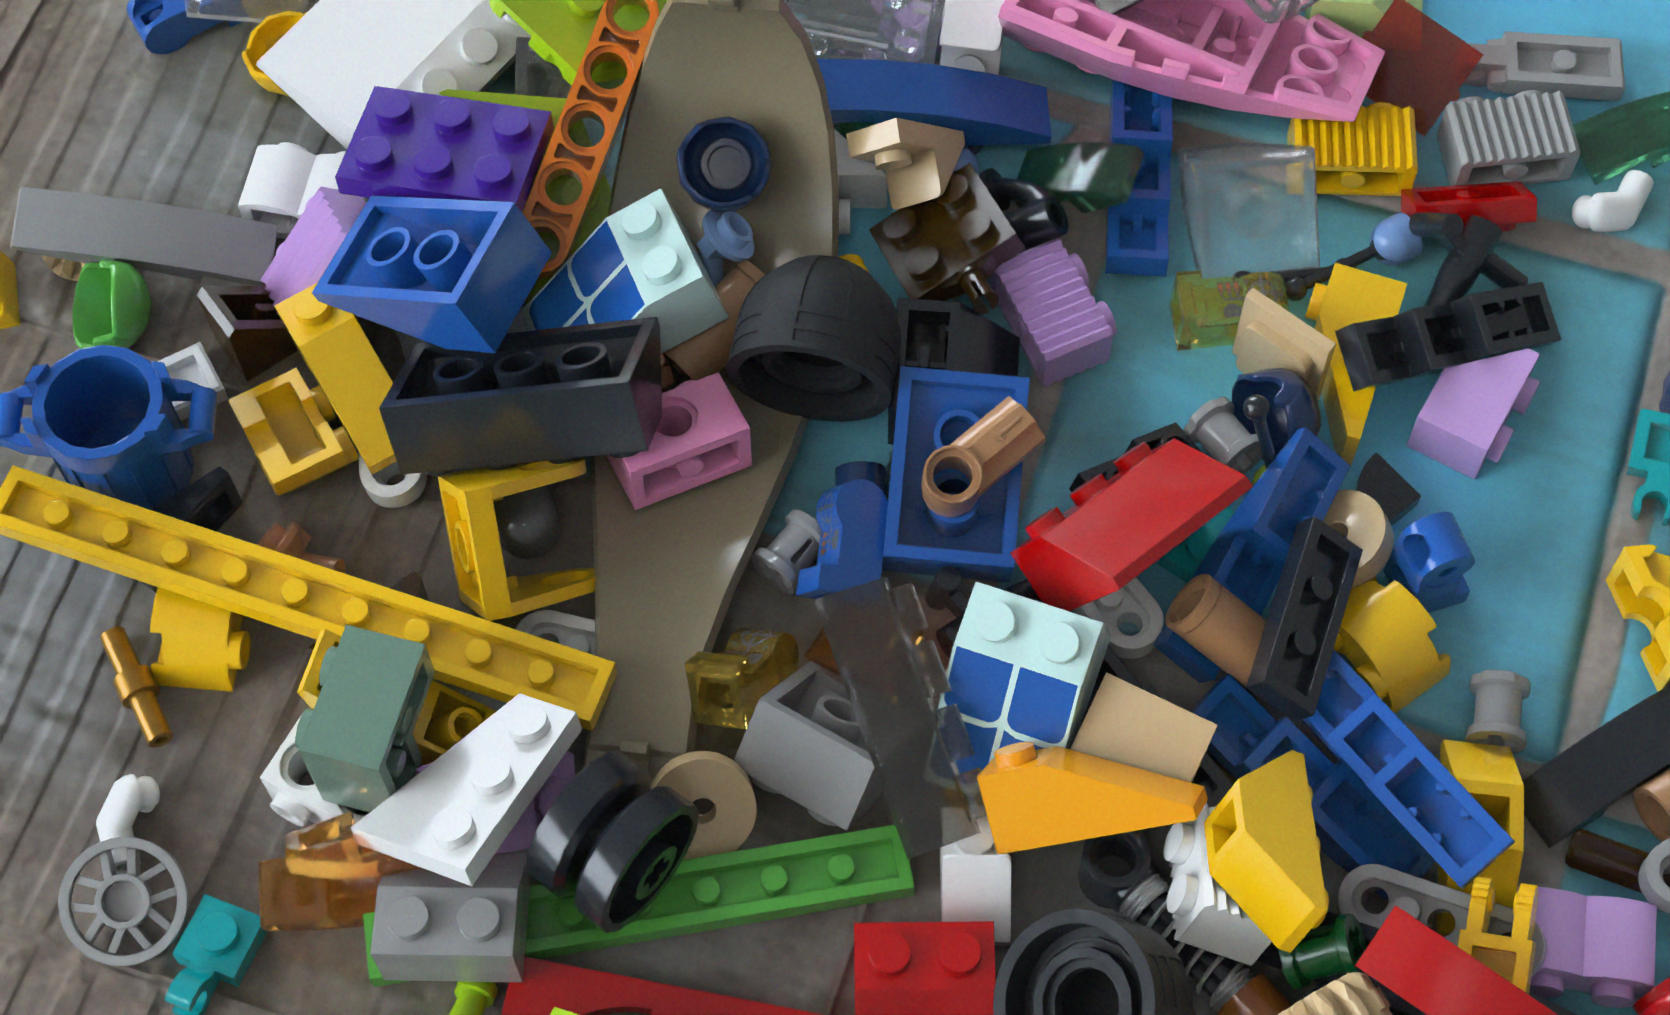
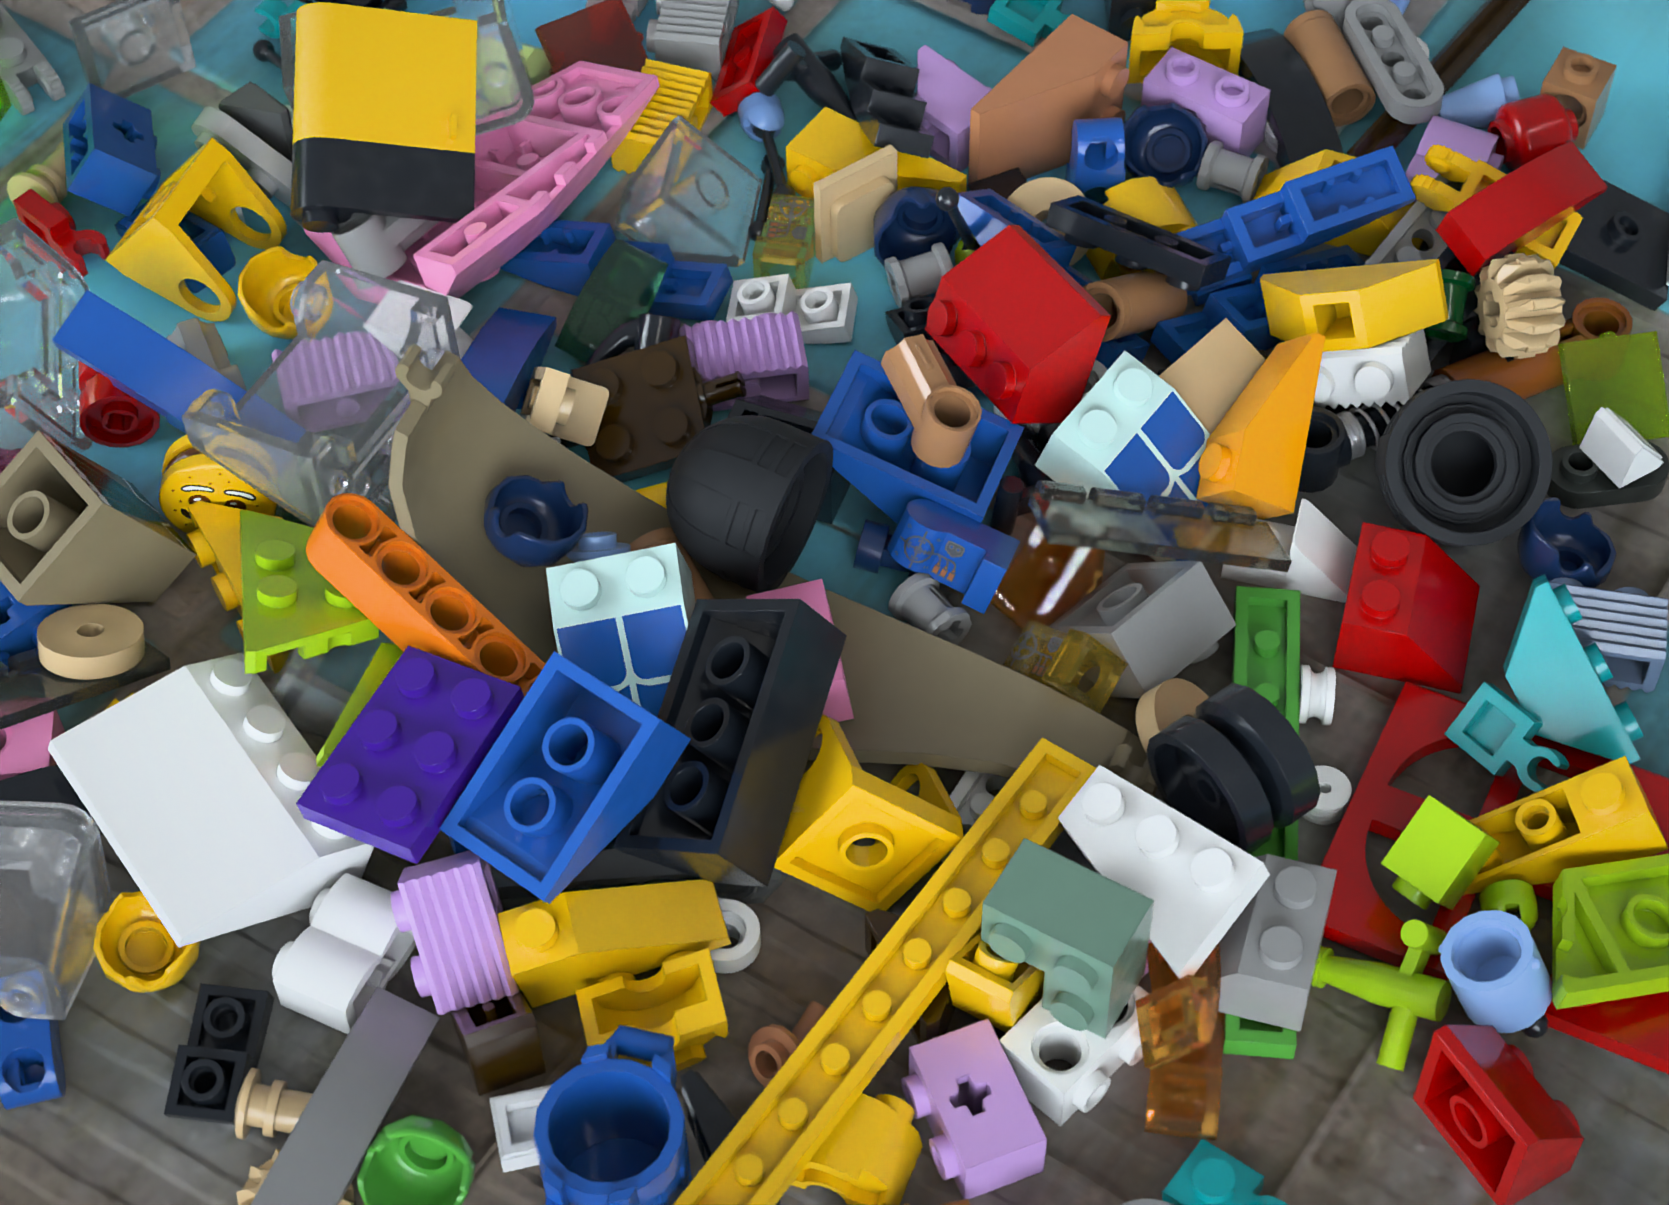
camera: 75 degrees left, 10 degrees down
none -> black slope [164,983,274,1125]
none -> tan pin [235,1068,313,1140]
none -> white slope [726,274,858,344]
none -> lavender brick [901,1019,1047,1200]
none -> nougat slope [968,14,1129,184]
none -> dark blue hair [1123,103,1208,188]
none -> lavender brick [1141,47,1271,157]
none -> white bush [1299,665,1336,726]
none -> white piece [1303,765,1352,825]

